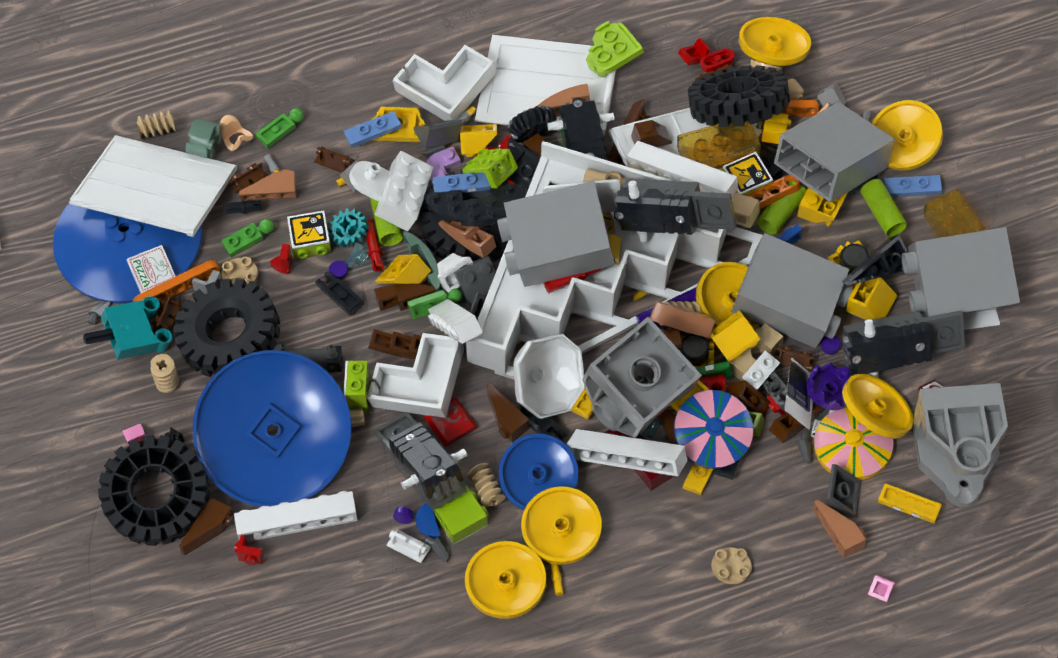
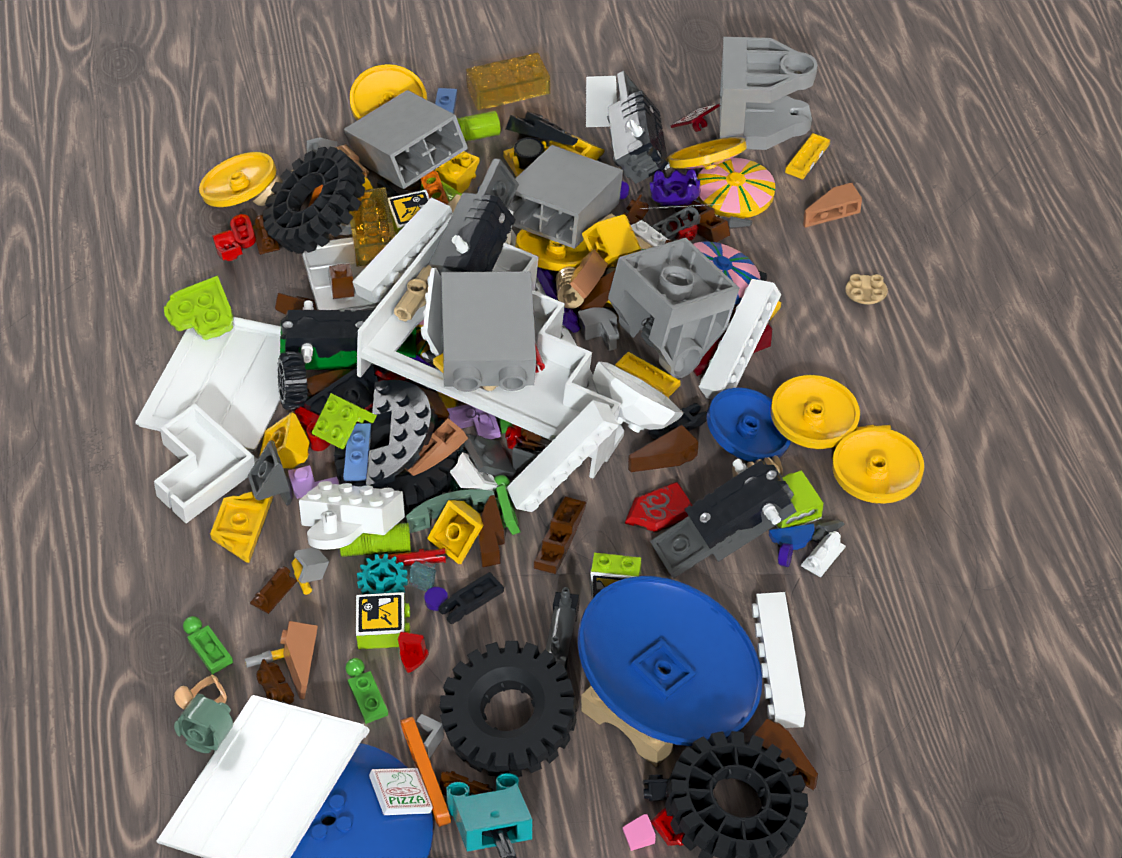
camera: 85 degrees left, 10 degrees down
tan piece [136,110,176,139] -> none
tan piece [150,354,179,393] -> none
tan dish [221,257,259,284] -> none
black axle [224,200,262,214] -> none
red bracket [234,535,264,565] -> none
medium blue plate [344,111,402,148] -> none
white piece [367,333,464,418] -> none
nougat slope [537,84,590,117] -> none
dark grey slope [826,464,861,517] -> none
bright pink slope [868,575,896,602] -> none
light grey brick [902,227,1020,318] -> none

